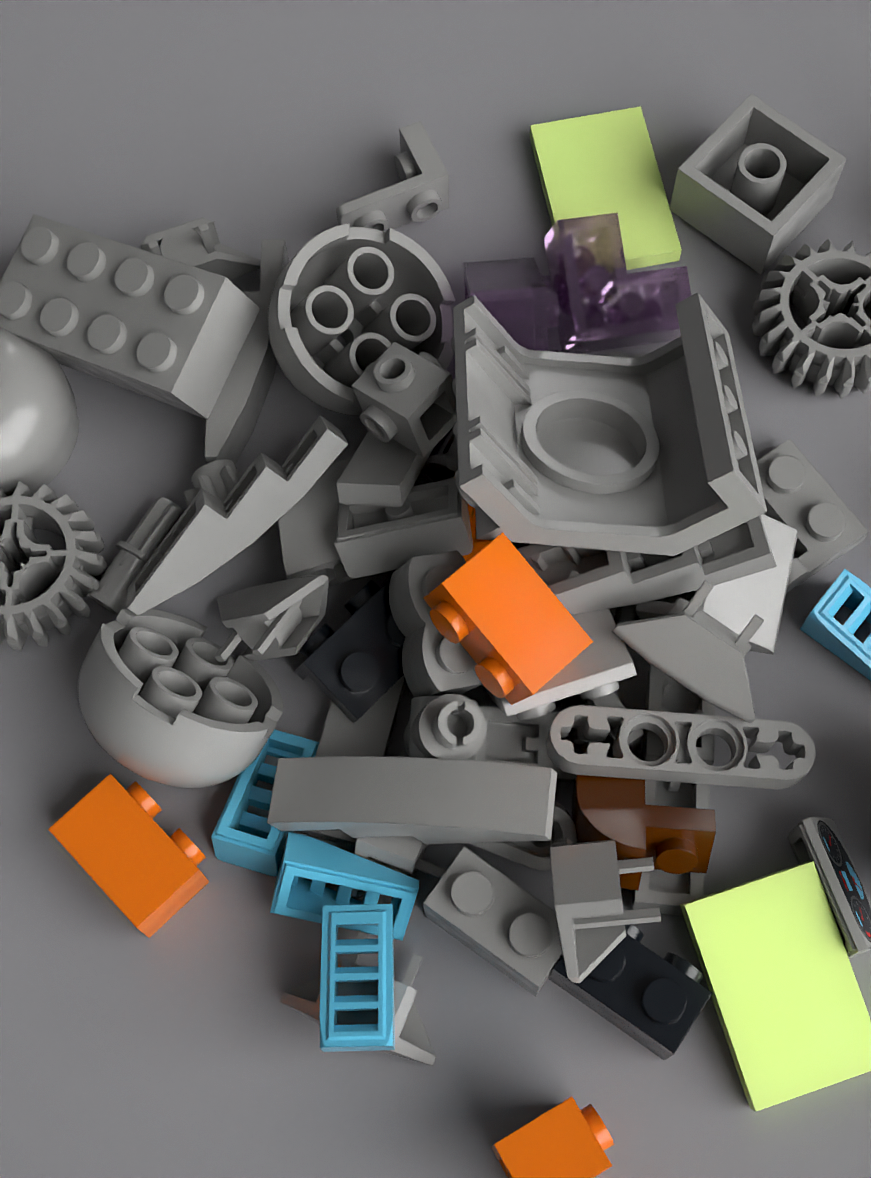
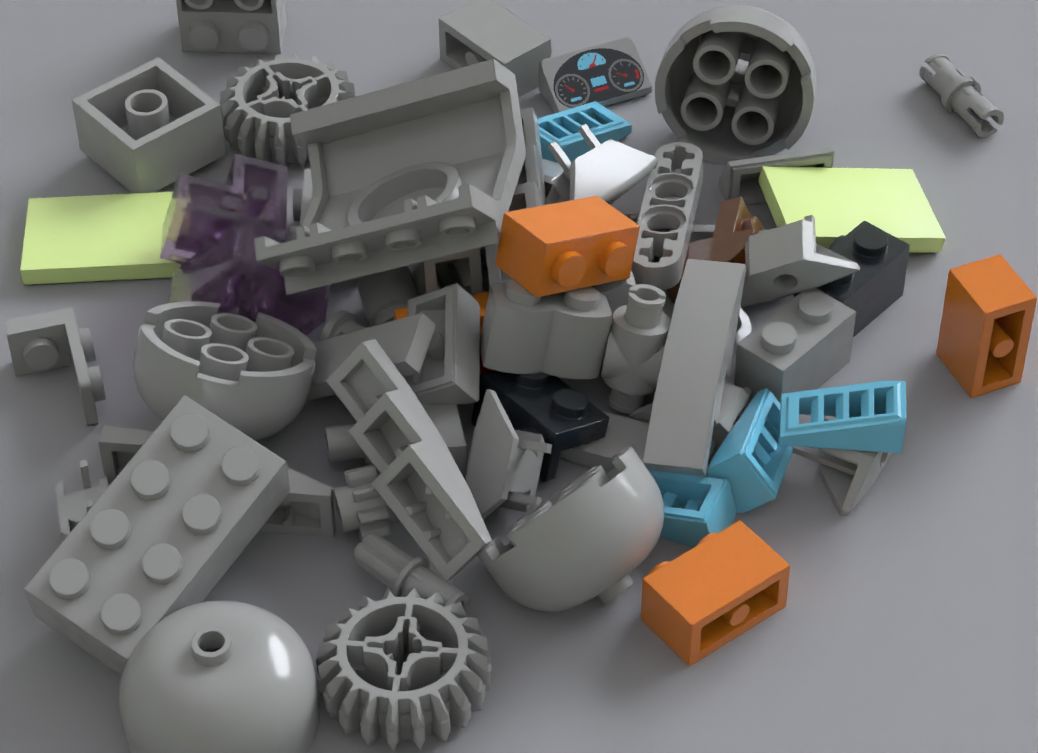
camera: 85 degrees left, 25 degrees down
light grey brick [352,342,457,458] -> none

